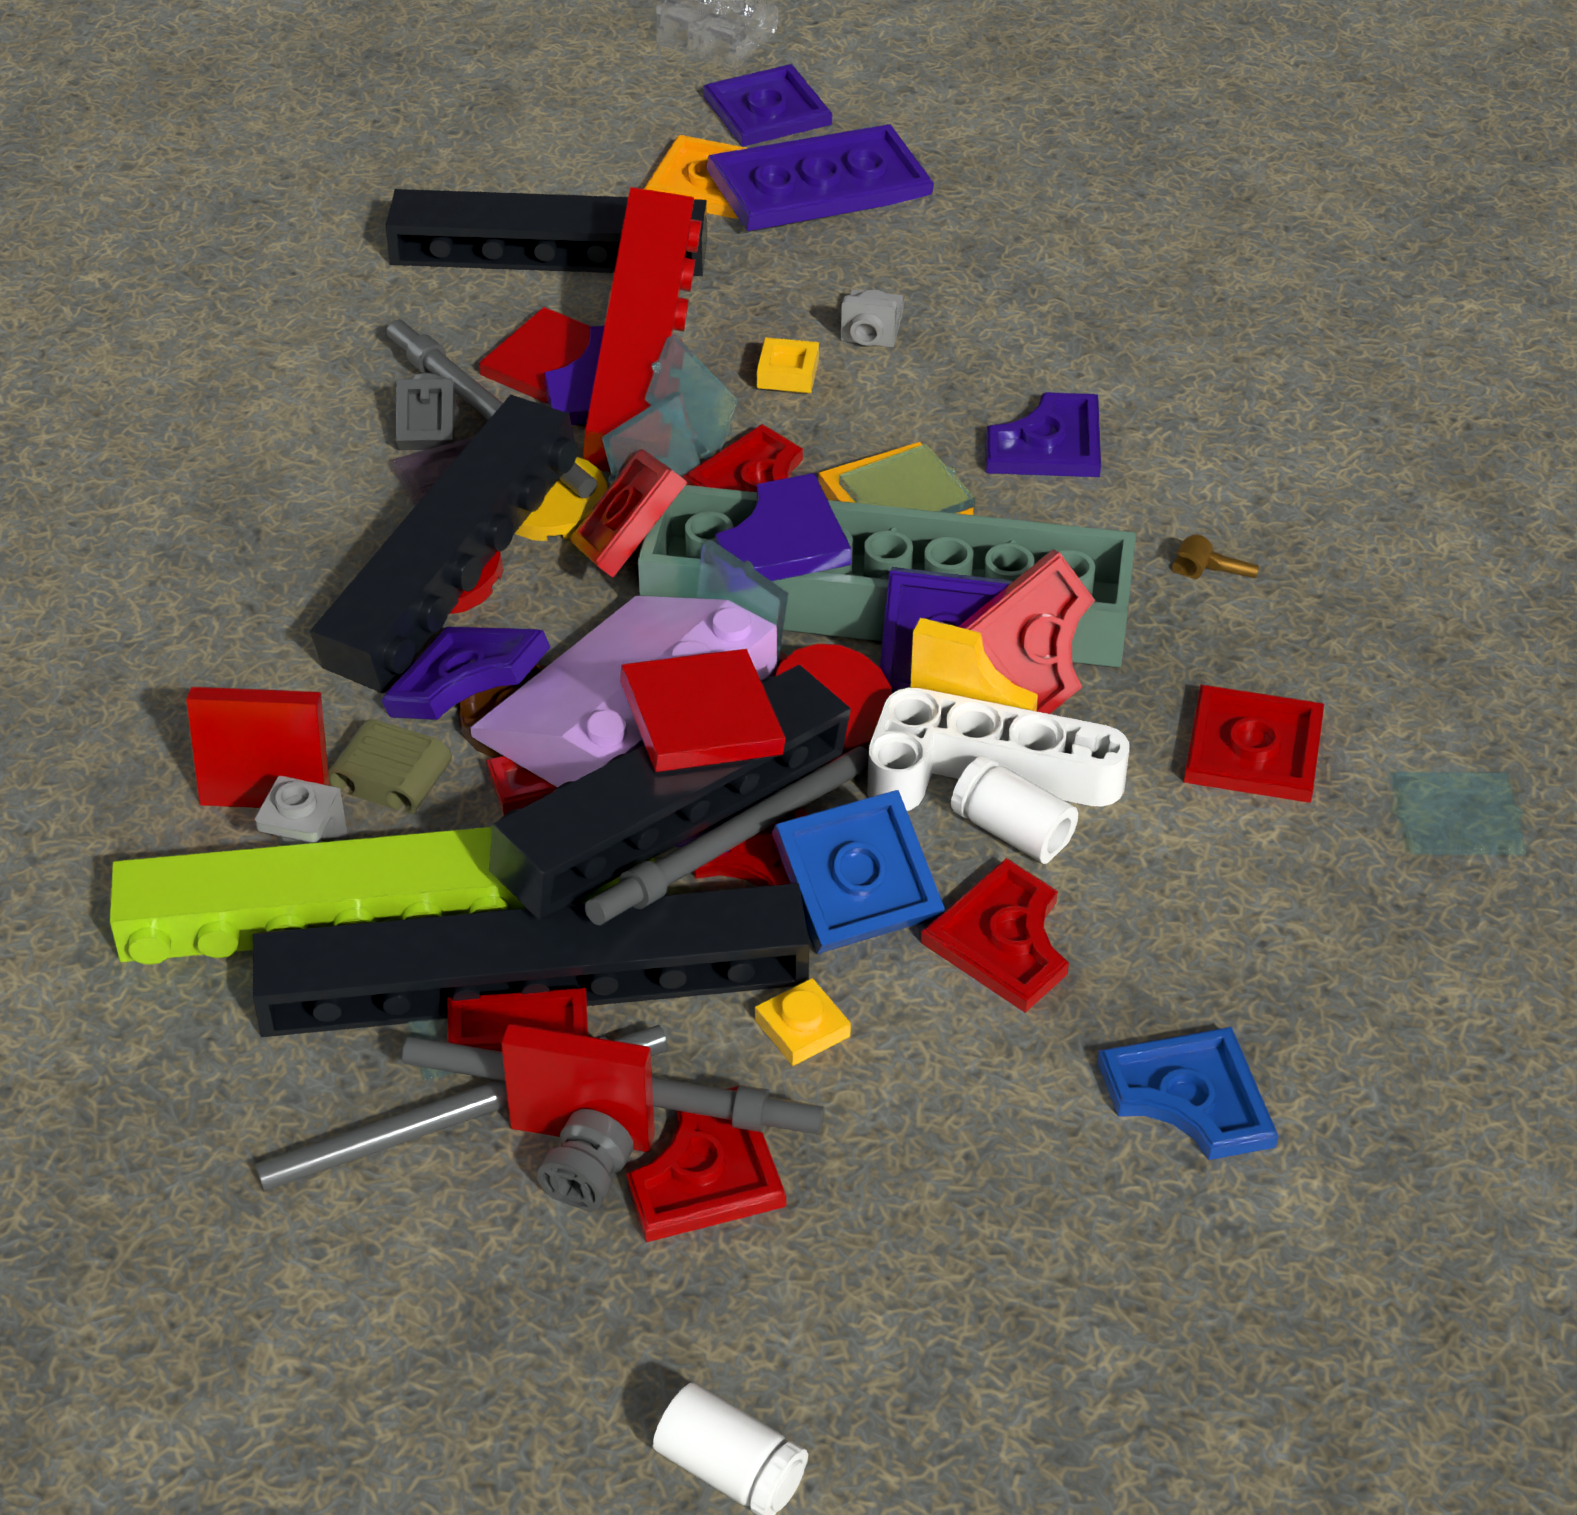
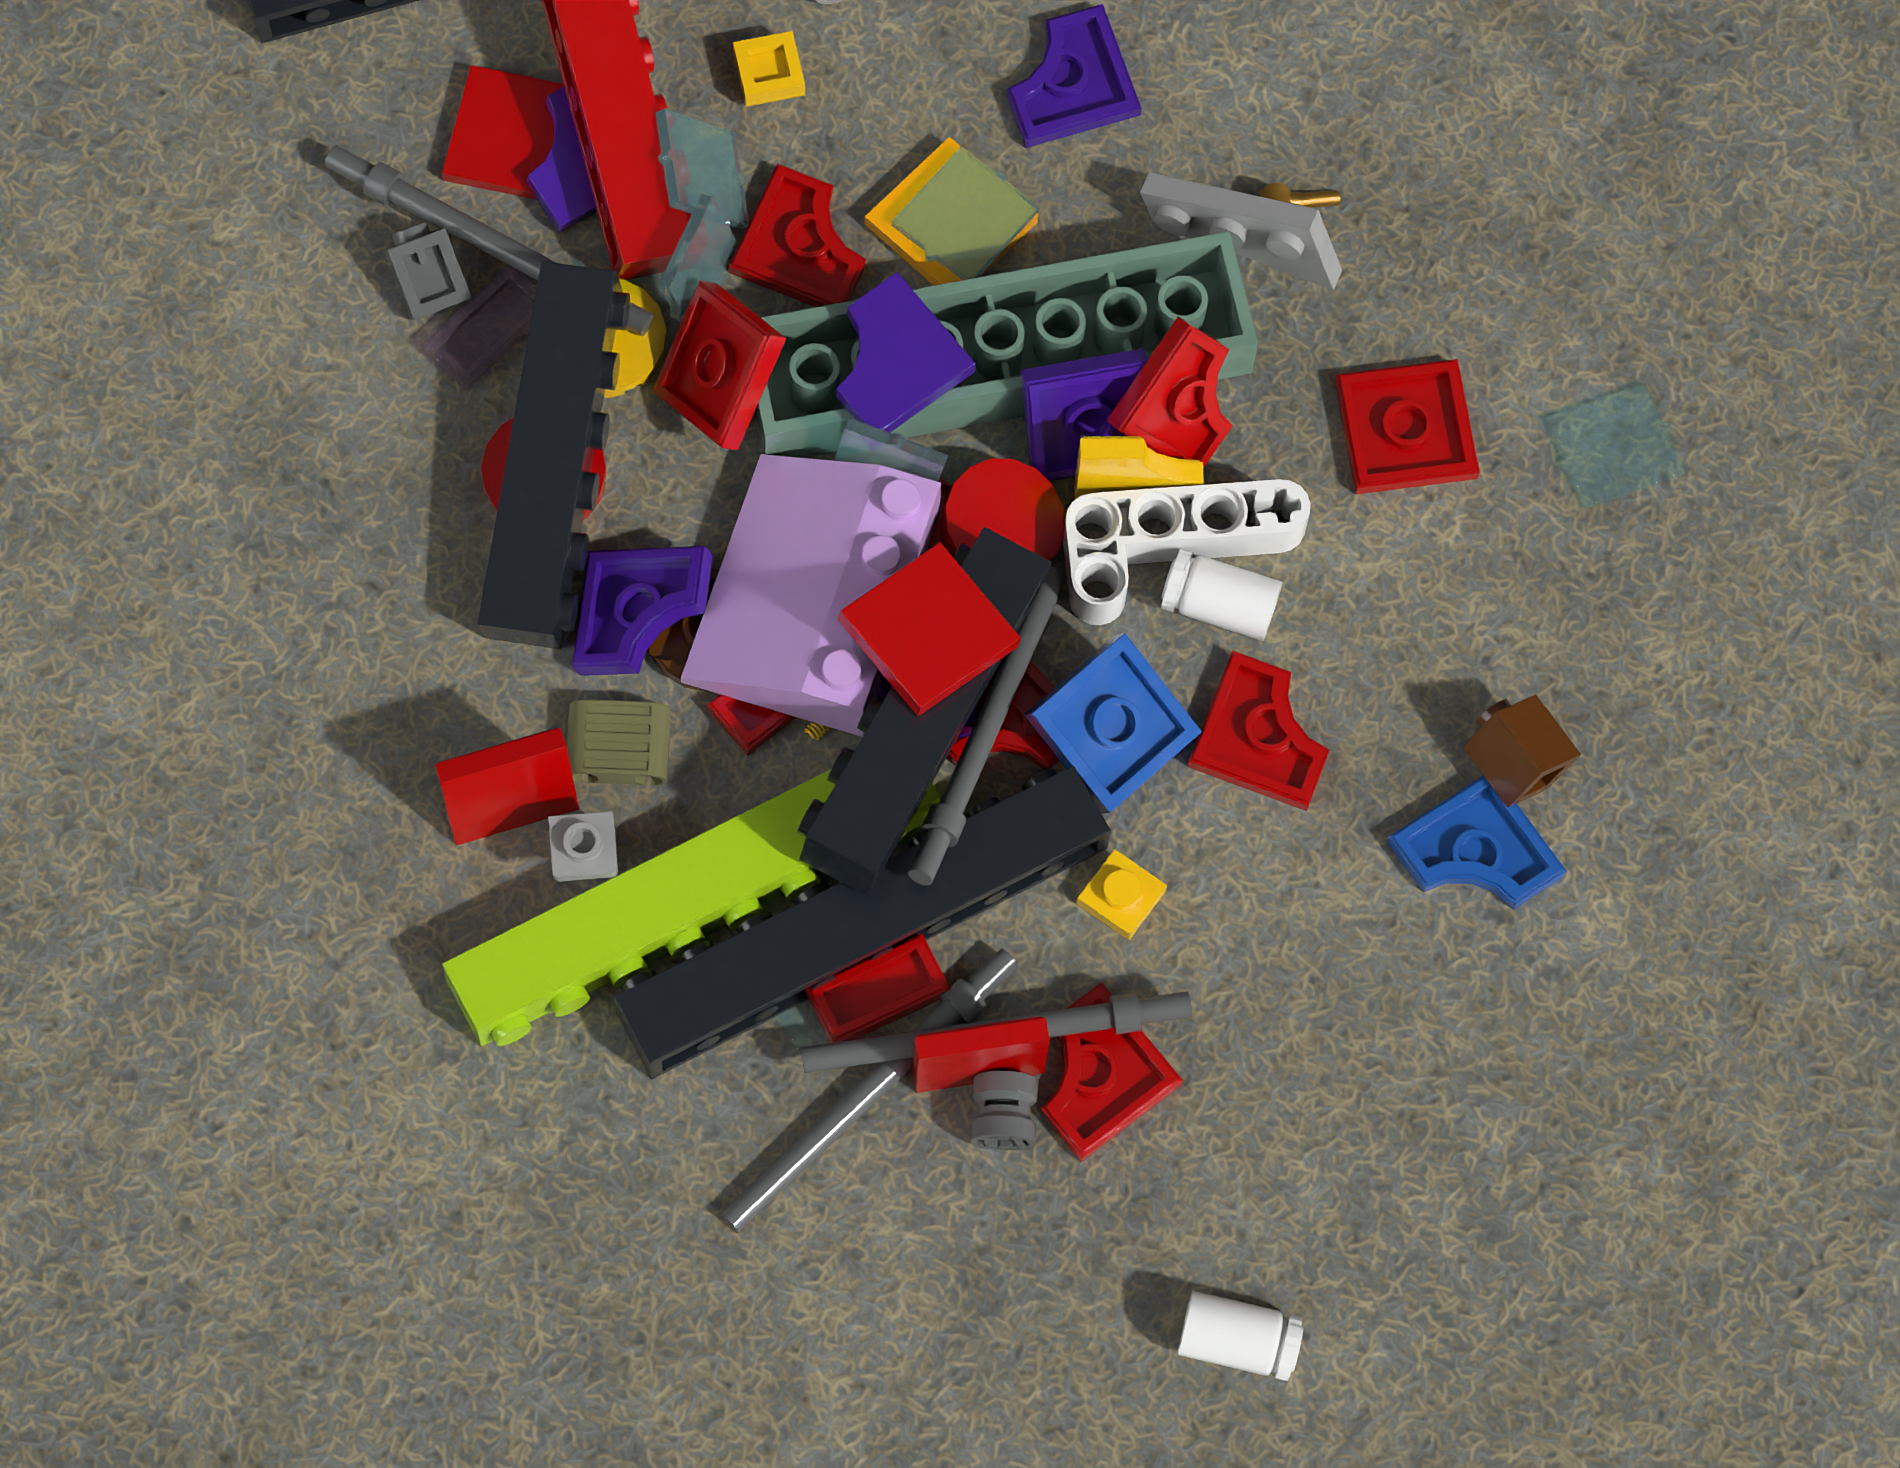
camera: 25 degrees left, 25 degrees up
none -> light grey wing [1140,172,1342,291]
none -> reddish brown brick [1463,694,1581,808]

